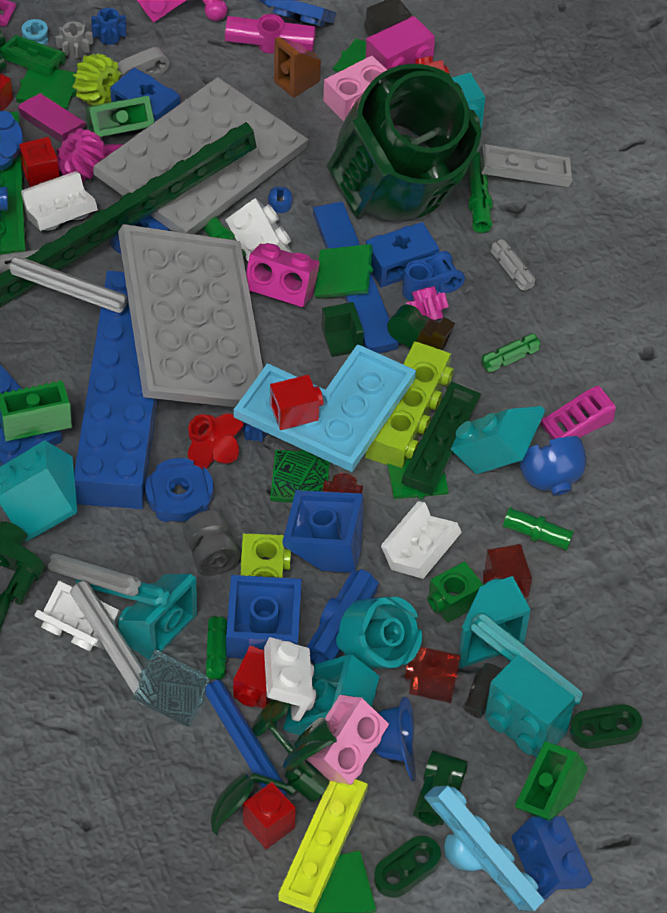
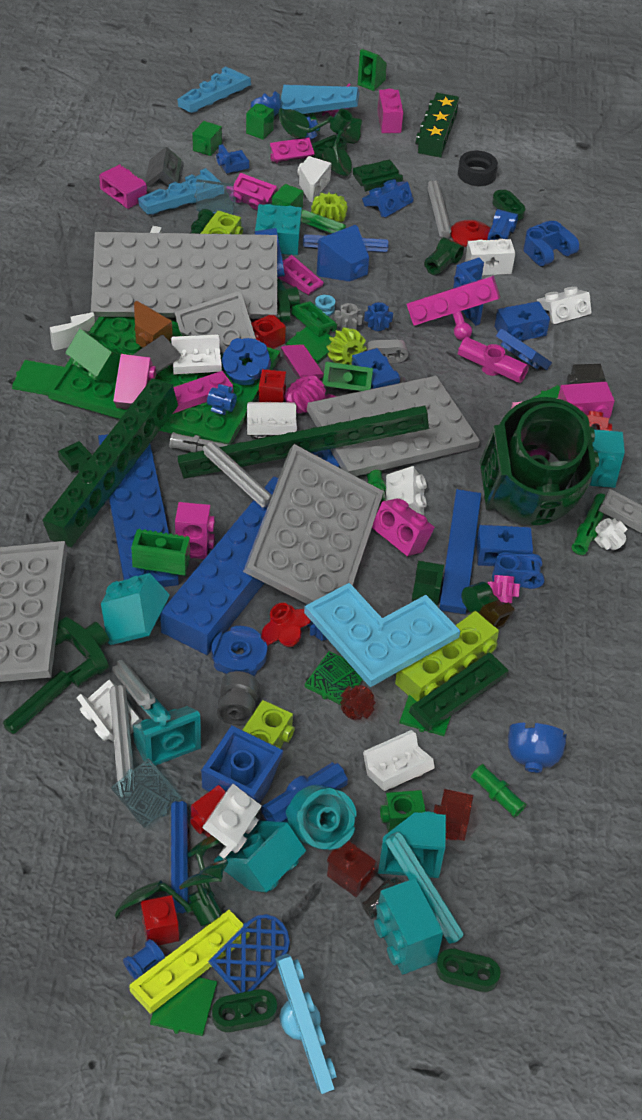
camera: 25 degrees right, 5 degrees down
green axle [206,616,227,680] -> none
blue hinge [268,186,293,213] -> none
red brick [270,374,323,430] -> none
dark orange slope [274,37,321,98] -> none
blue slope [282,490,364,573] -> none
bright pink brick [306,695,389,785] -> none
green piece [314,244,373,299] -> none
blue piece [374,697,416,782] -> none
dark green piece [413,750,468,827] -> none
teal slope [451,406,546,475] -> none
green axle [481,333,541,373] -> none
light grey axle [491,239,536,291] -> none
blue bracket [511,816,593,900] -> none
green slope [514,741,588,821] -> none
dark pink slope [540,385,616,440] -> none
none -> blue bush [123,939,165,980]
none -> dark pink brick [175,502,215,559]
none -> blue window [208,914,290,994]
none -> white gear [594,518,628,550]

